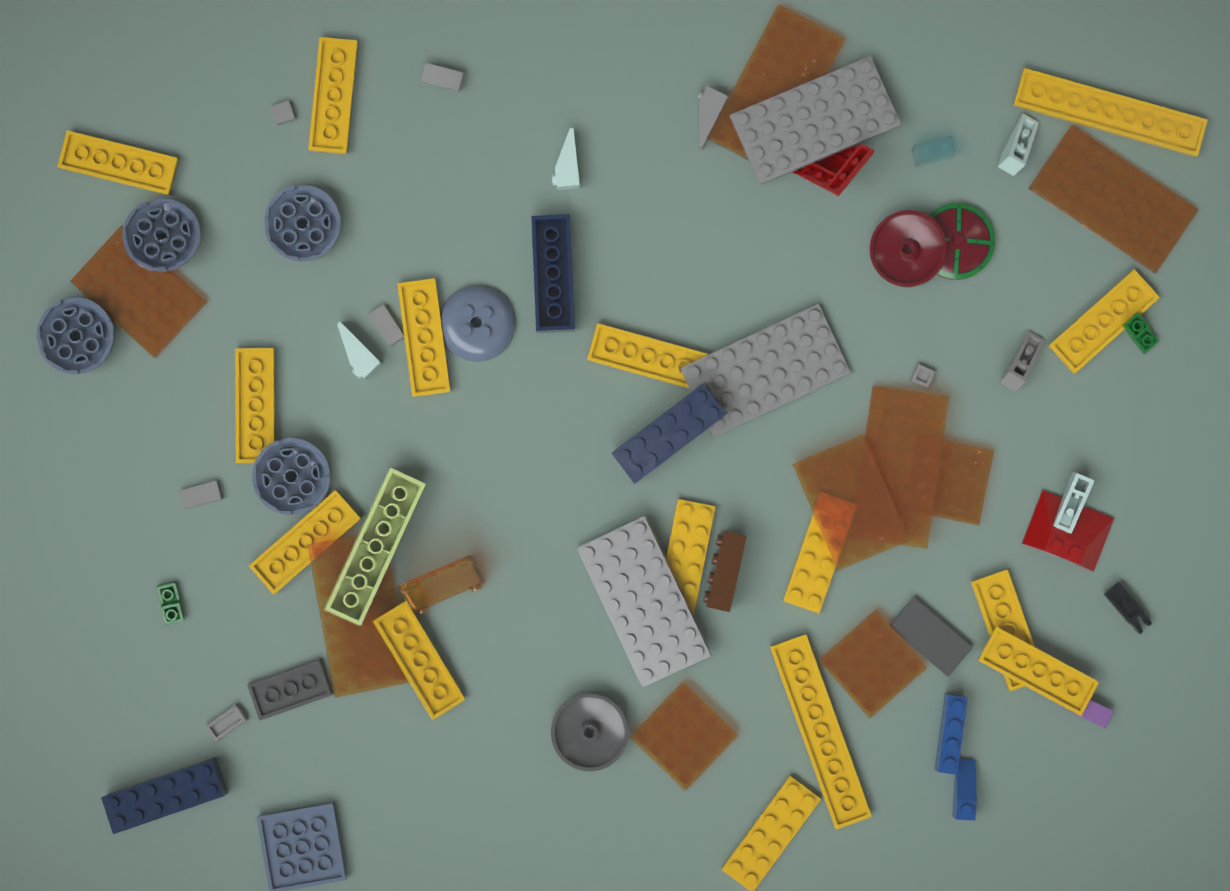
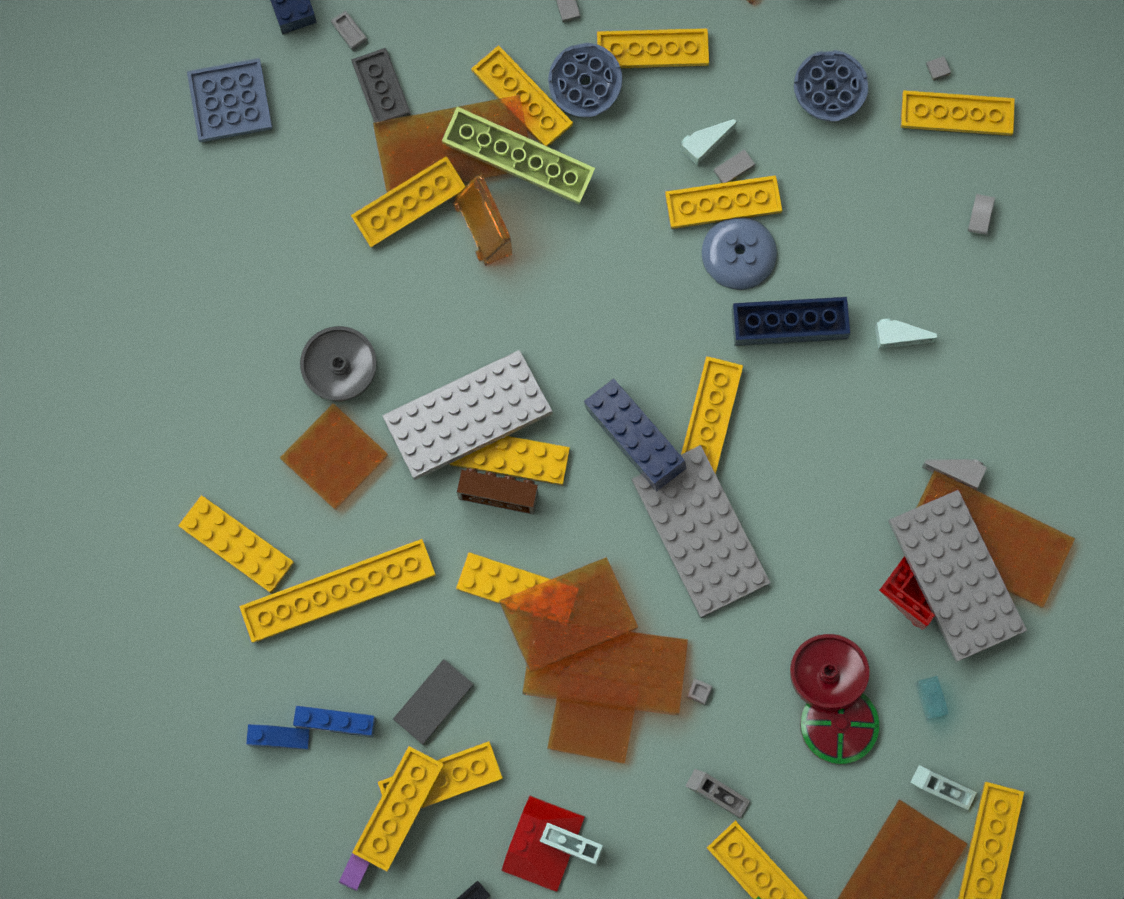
camera: 90 degrees right, 10 degrees down
clear orange plate [818,609,927,719] -> none

